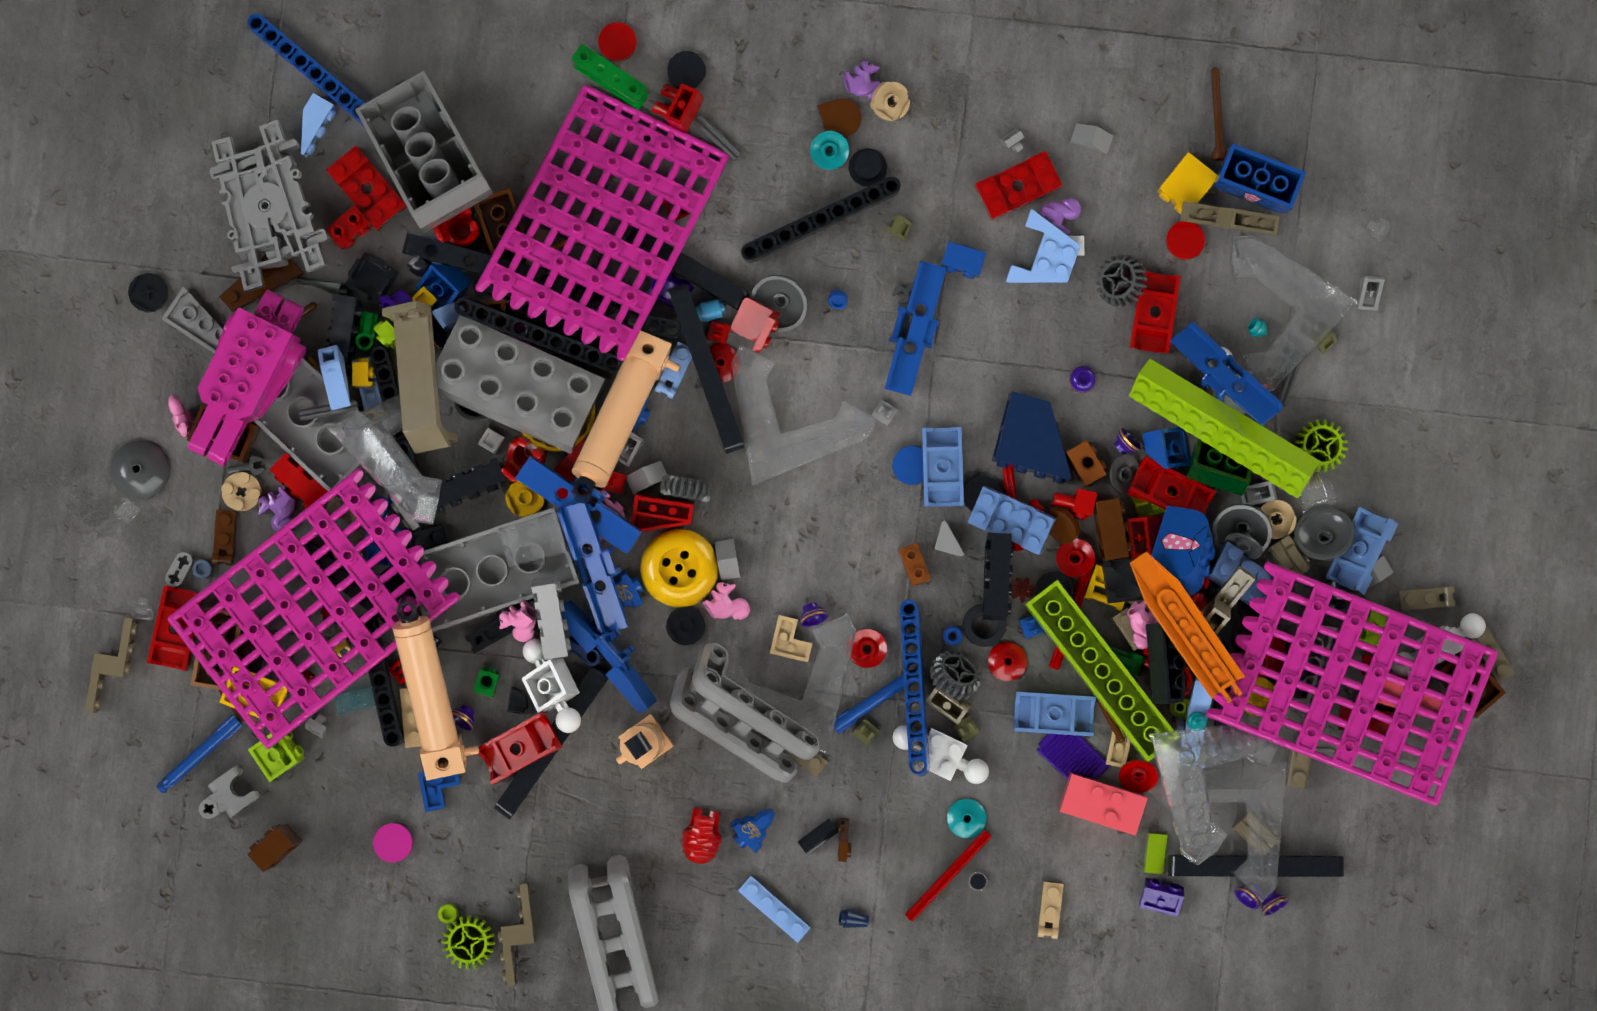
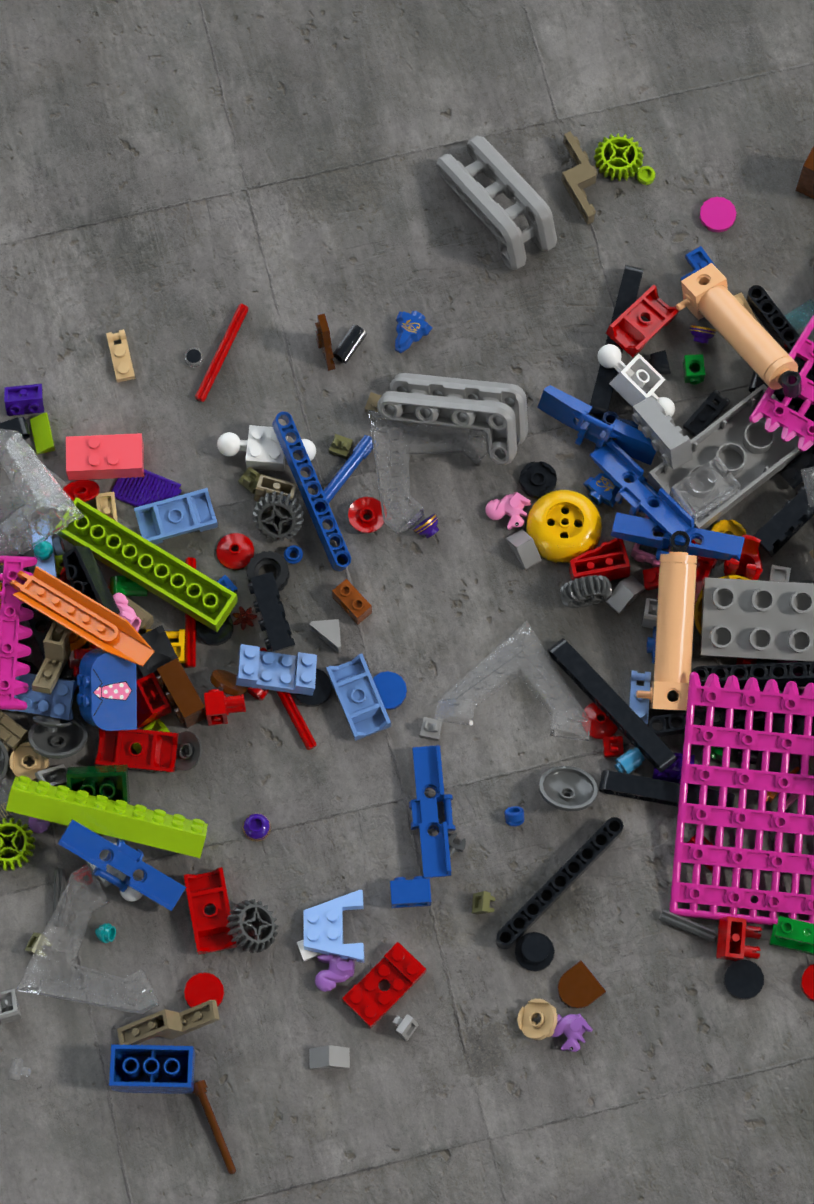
camera: 160 degrees right, 15 degrees down
bright pink animal [499,600,537,642] -> none
light nougat piece [616,714,675,769] -> none
red hair [681,807,722,864] -> none
bracket [731,297,781,353] -> none
light blue plate [738,876,811,943] -> none
tan plate [770,615,813,662] -> none
teal dish [810,131,849,170] -> none
dark blue cone [839,908,869,928] -> none
teal dish [947,799,986,838] -> none
dark blue slope [992,391,1071,484] -> none
red dish [1056,539,1095,577] -> none
dark orange brick [1065,440,1107,487] -> none
dark purple piece [1114,428,1141,455] -> none
blue slope [1142,427,1190,469] -> none
yellow brick [1157,152,1218,214] -> none

